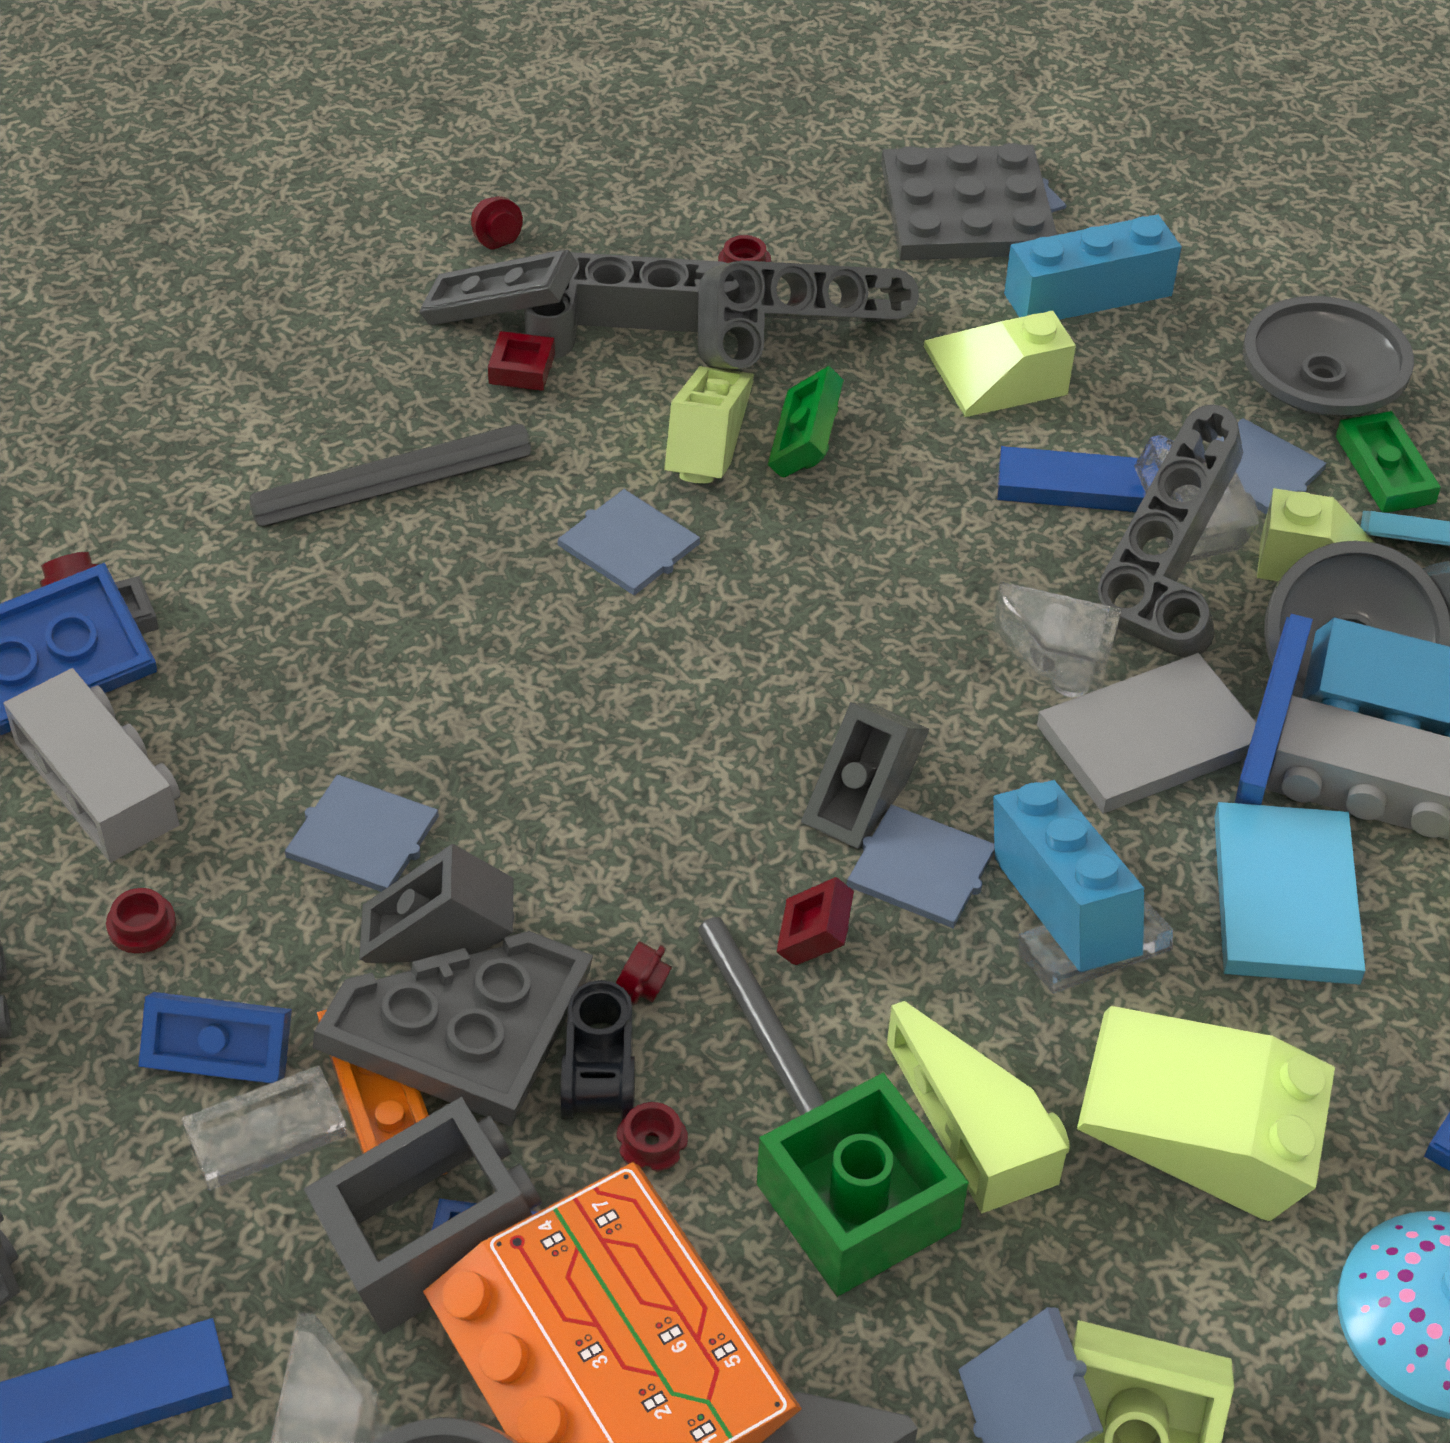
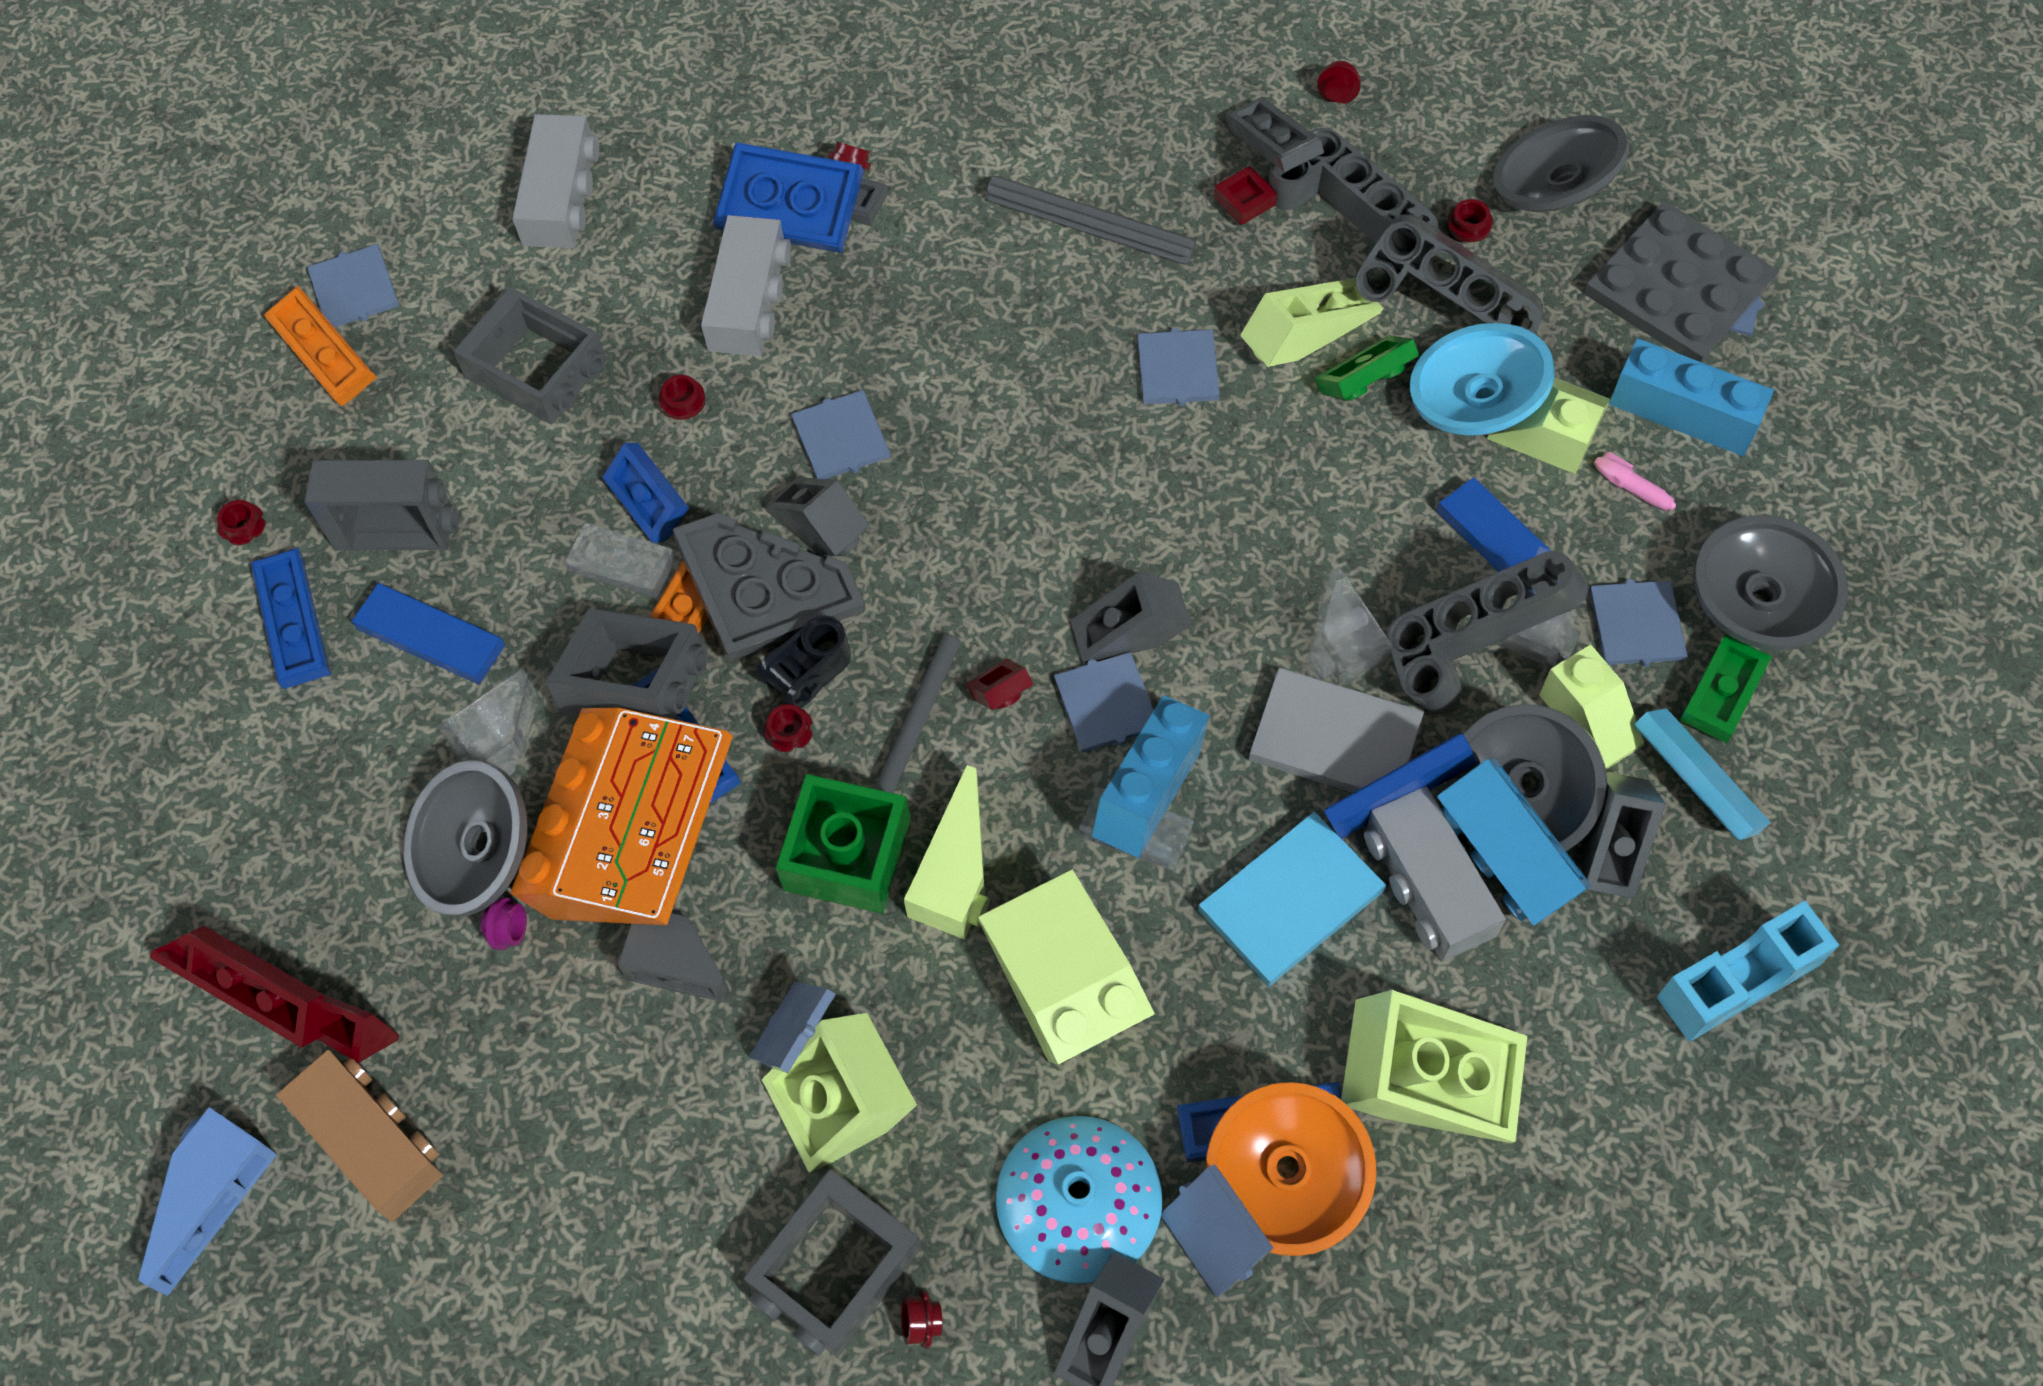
camera: 50 degrees right, 15 degrees up
dark red plate [616,941,672,1006] -> none
none -> medium azure dish [1410,323,1555,435]
none -> dark grey dish [1493,115,1629,212]
none -> bright pink piece [1594,452,1676,511]

